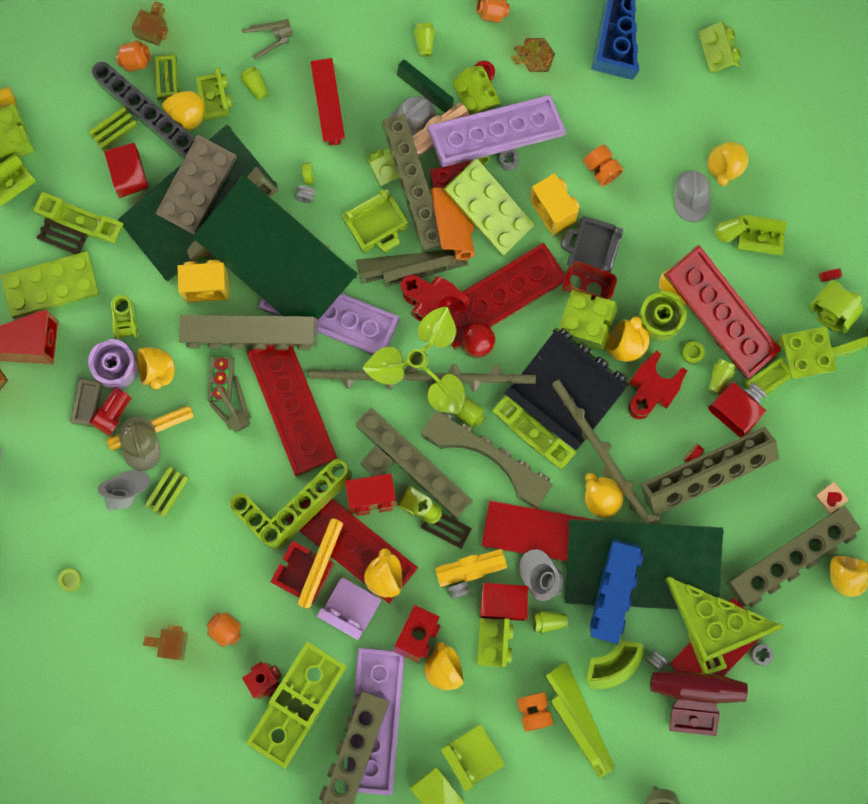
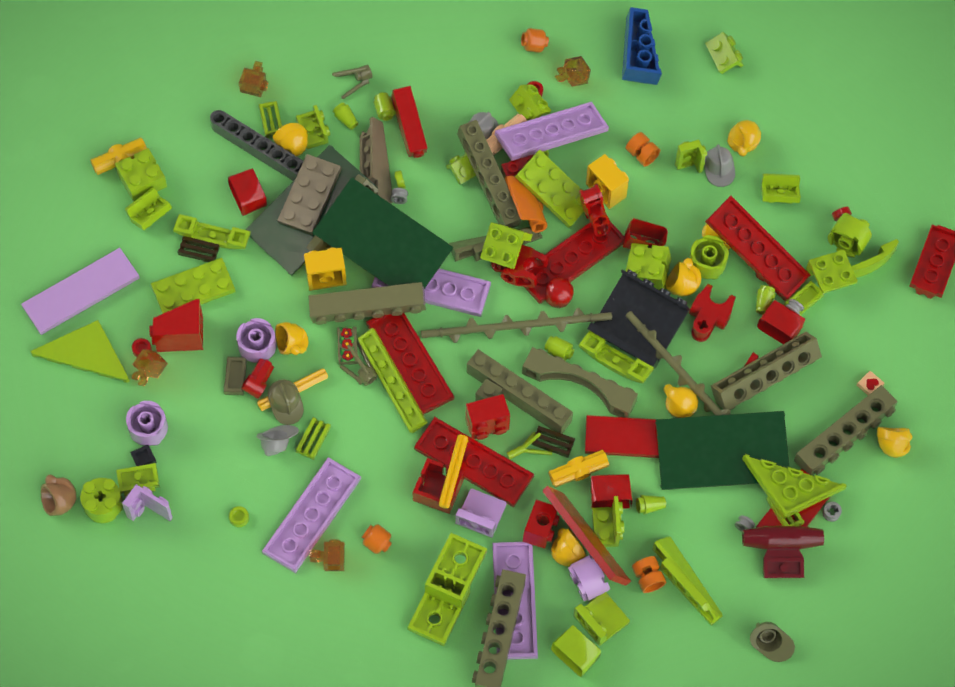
camera: 10 degrees left, 15 degrees down
lime tile [88,107,138,151] -> none
lime piece [111,295,139,340] -> none
orange head [116,41,151,72] -> none
lime beam [229,459,352,550] -> none
red brick [242,662,282,700] -> none
lime piece [341,189,409,253] -> none
lime plant [363,307,465,414] -> none
yellow piece [364,549,402,598] -> none
dark green tile [397,59,454,113] -> none
lime piece [397,486,442,524] -> none
lime cone [414,23,435,57] -> none
light grey bush [448,582,471,600] -> none
light grey bush [499,149,519,171] -> none
light grey piece [519,549,564,601] -> none
dark grey piece [560,216,624,273] -> none
lime brick [586,639,644,689] -> none
blue wedge [589,538,644,644] -> none
lime tile [681,341,705,365] -> none
lime cone [715,215,750,243] -> none
none -> lavender tile [262,457,361,574]
none -> lime tile [357,328,428,434]
none -> dark tan wedge [360,117,393,204]
none -> lime brick [374,92,396,121]
none -> lime bracket [480,222,533,269]
none -> lime plant [507,432,552,459]
none -> red tile [543,486,631,586]
none -> lavender brick [568,555,610,601]
none -> red piece [579,184,611,237]
none -> lime bracket [675,139,707,173]

